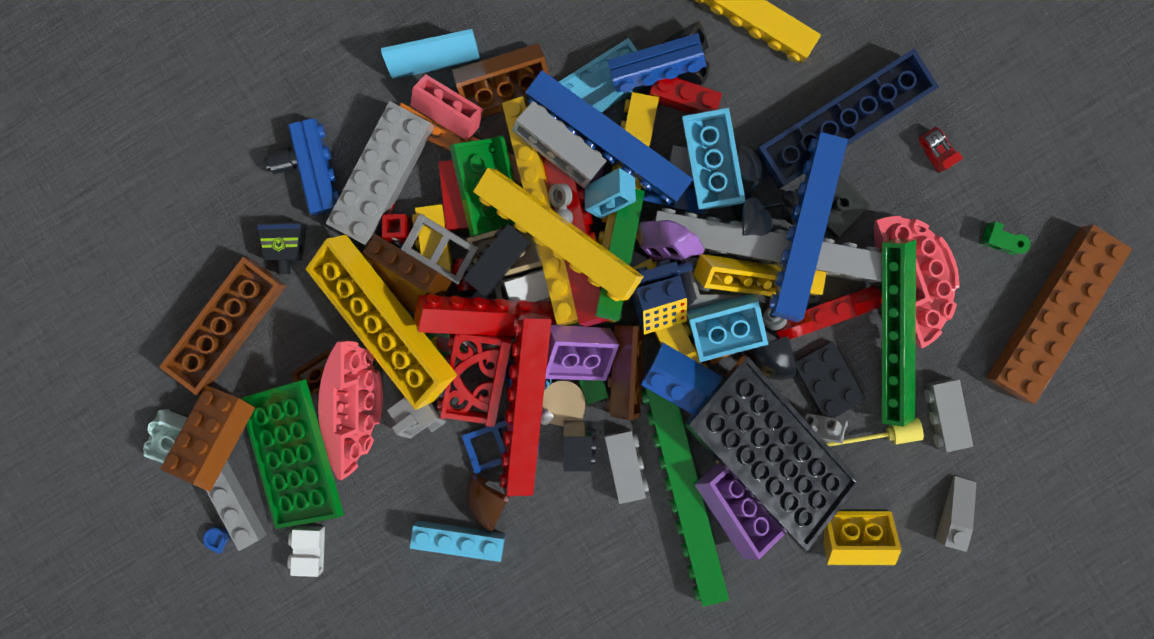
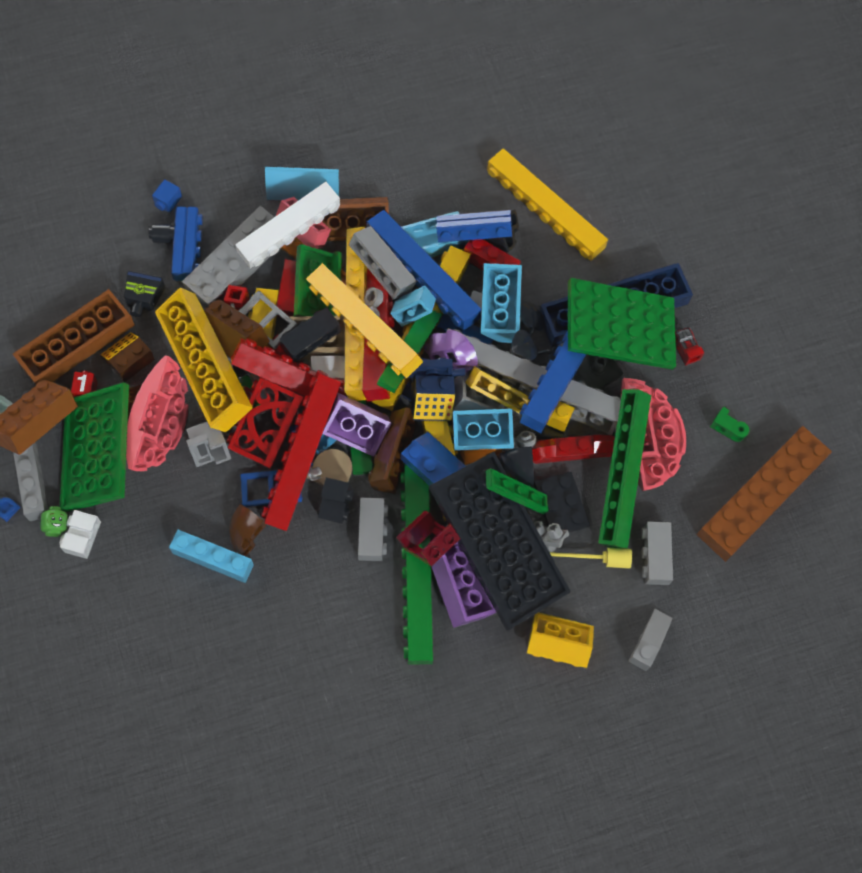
camera: 10 degrees right, 20 degrees down
none -> bright green head [40,506,68,537]
none -> red brick [71,371,98,398]
none -> reddish brown slope [101,332,155,382]
none -> blue brick [152,179,182,213]
none -> white brick [235,182,340,269]
none -> dark red panel [396,510,460,566]
none -> green tile [486,468,548,514]
none -> green plate [568,278,676,370]

